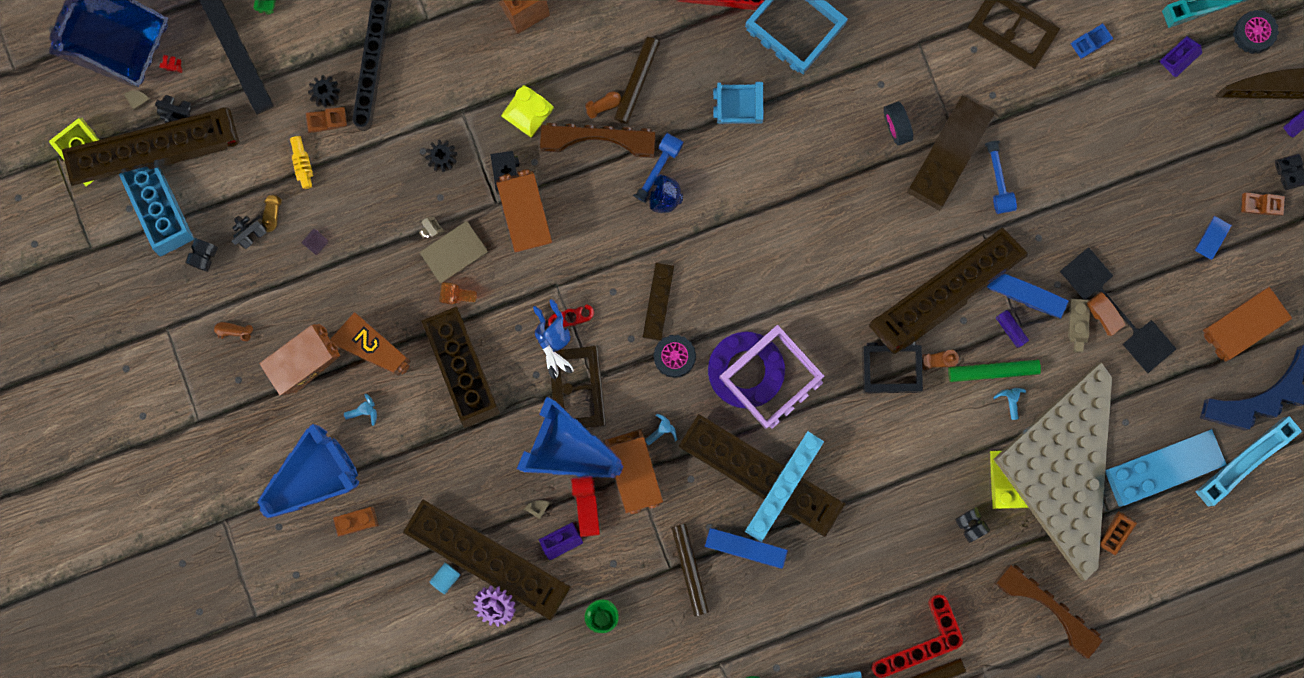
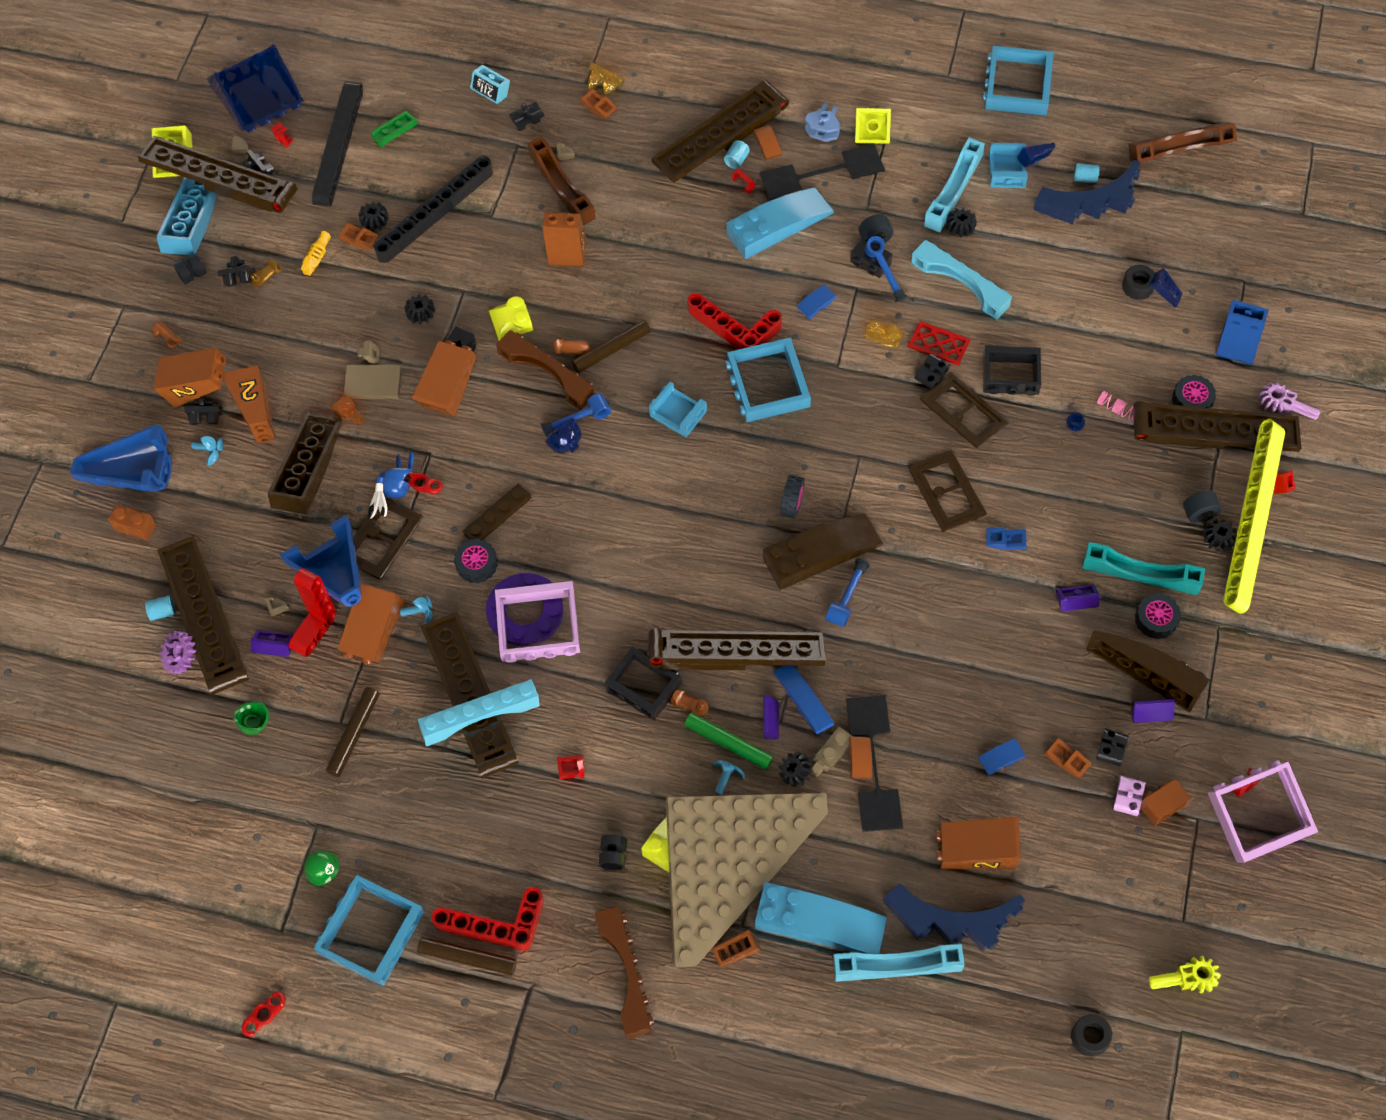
camera: 35 degrees right, 20 degrees down
clear purple tile [301,228,329,256] -> none
blue slope [705,528,788,569] -> none
none -> black hips [184,395,222,425]
none -> red tile [557,754,585,780]
none -> black gear [778,752,814,787]

